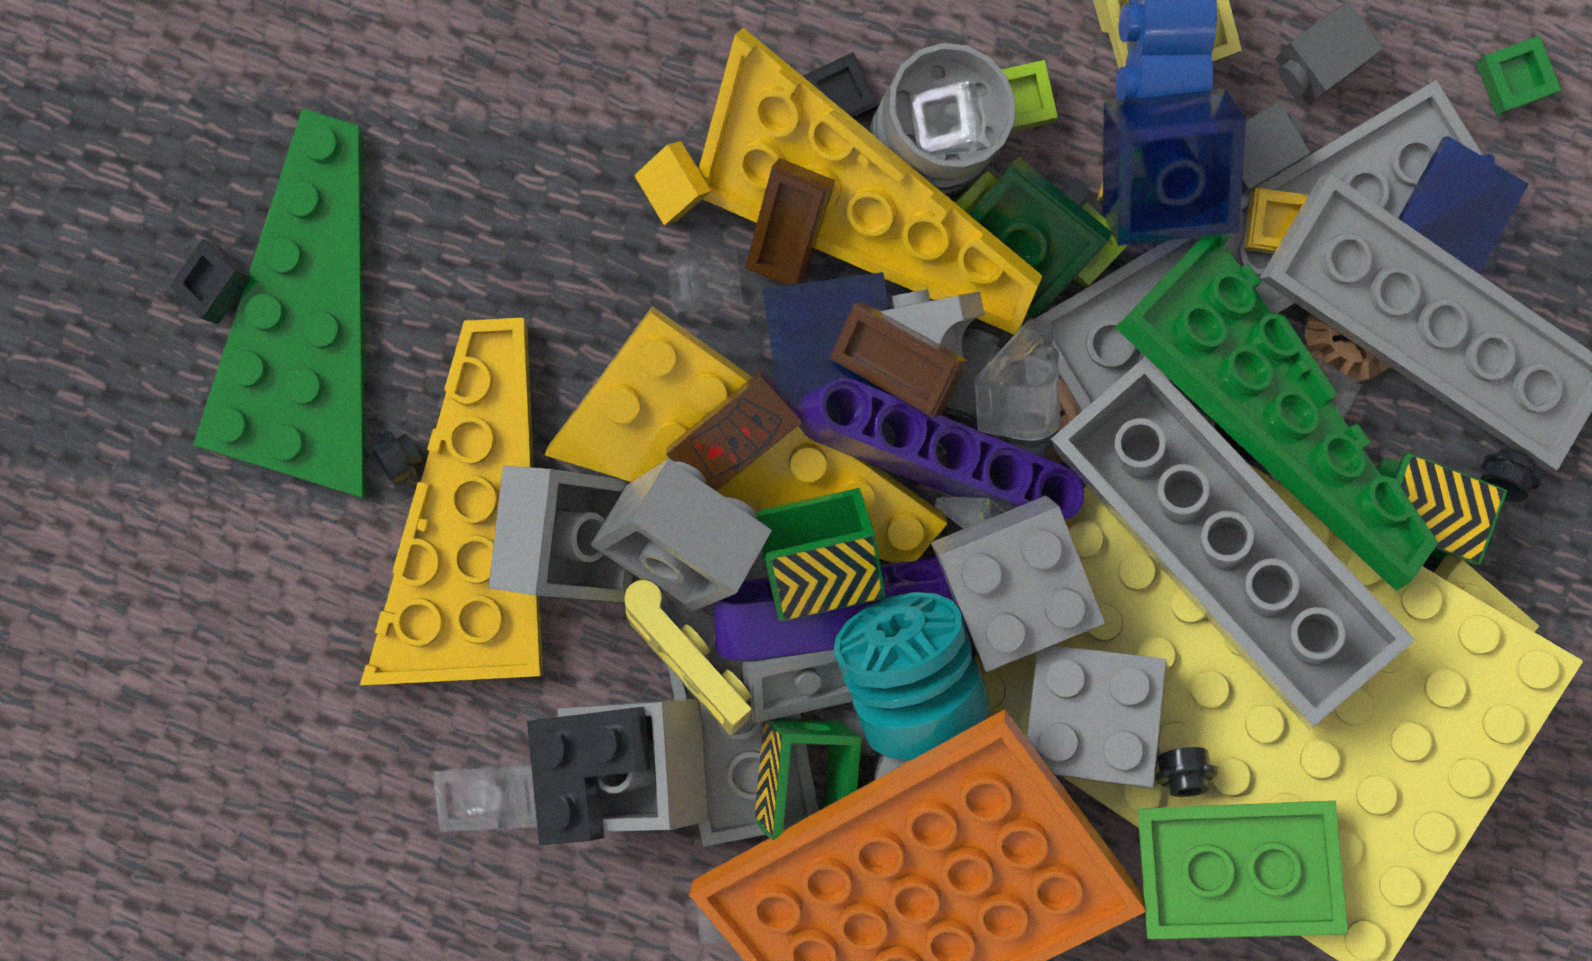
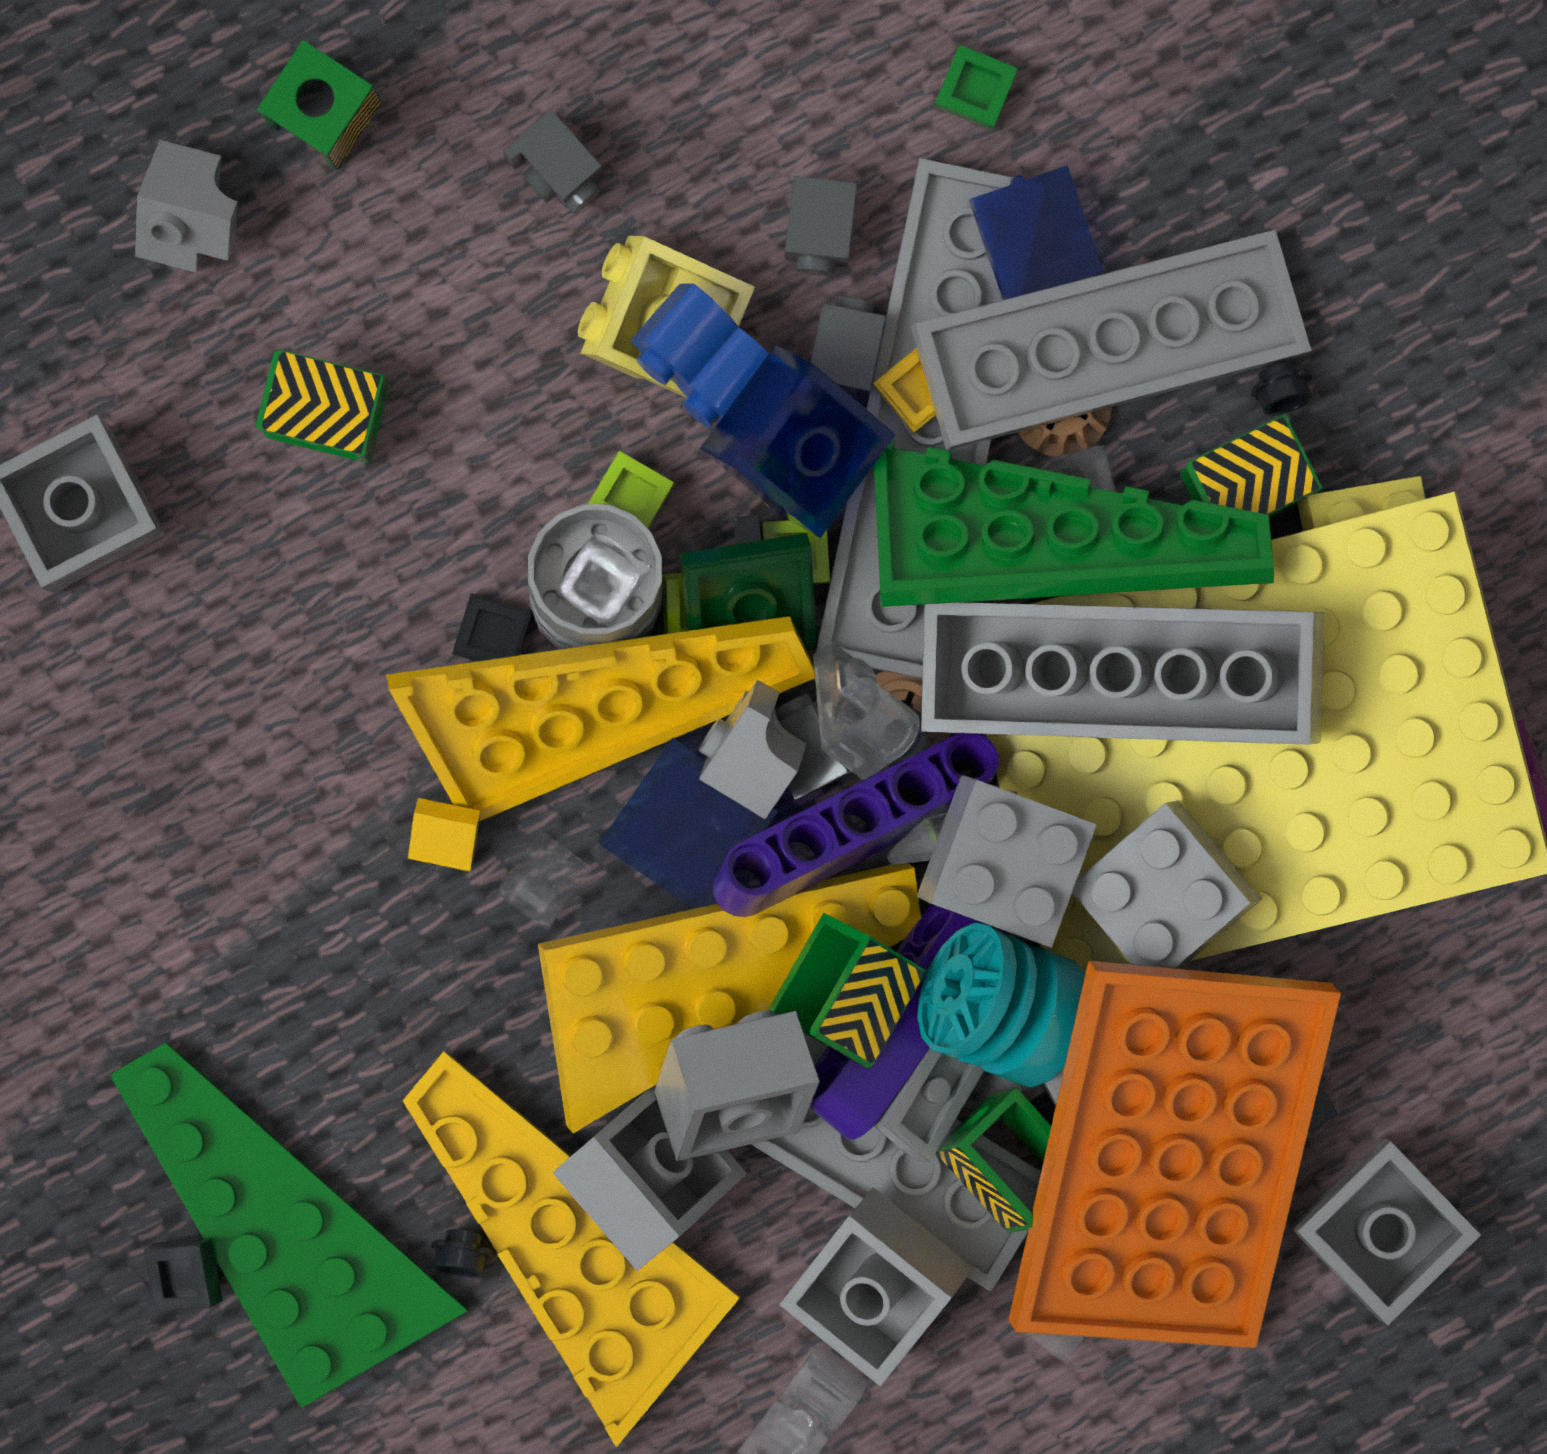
camera: 50 degrees left, 0 degrees up
black plate [527,707,651,845] -> none
light yellow plate [624,580,752,736] -> none
reddish brown tile [666,370,802,491] -> none
reddish brown tile [745,158,835,290] -> none
reddish brown tile [830,301,968,418] -> none
bright green plate [1138,800,1348,939] -> none
black plate [1155,747,1219,797] -> none

